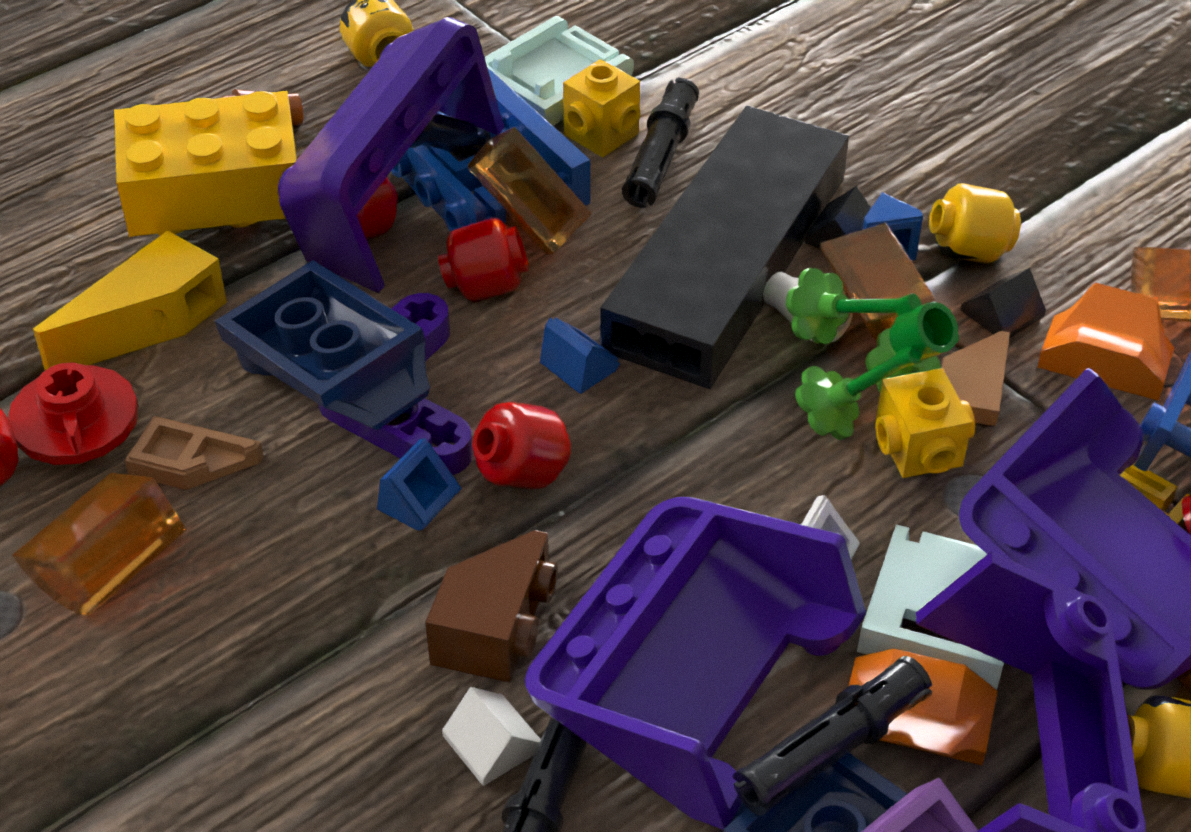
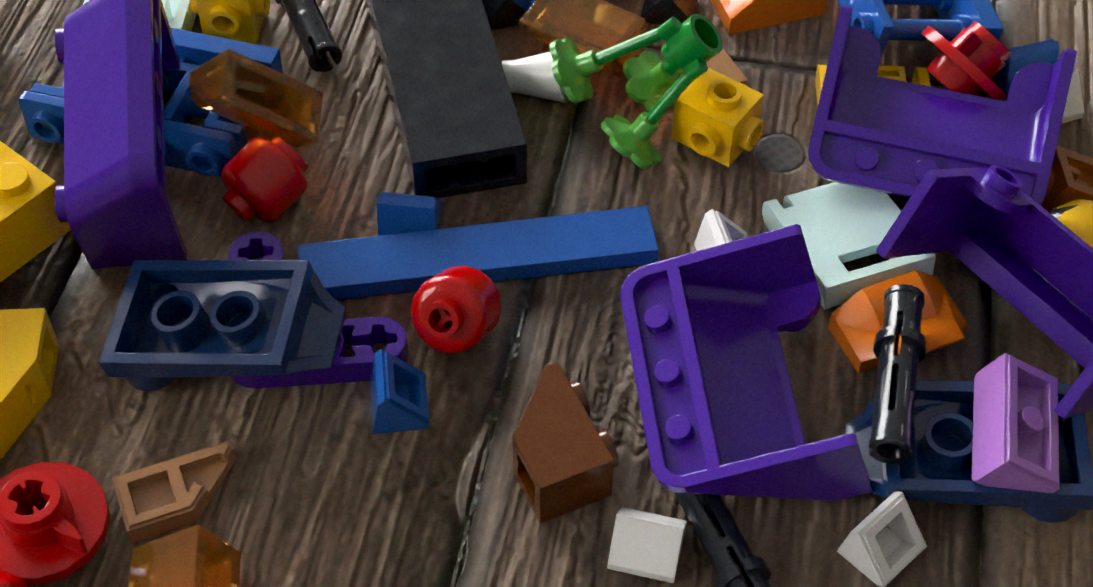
camera: 40 degrees left, 5 degrees up
none -> blue tile [297,206,659,300]

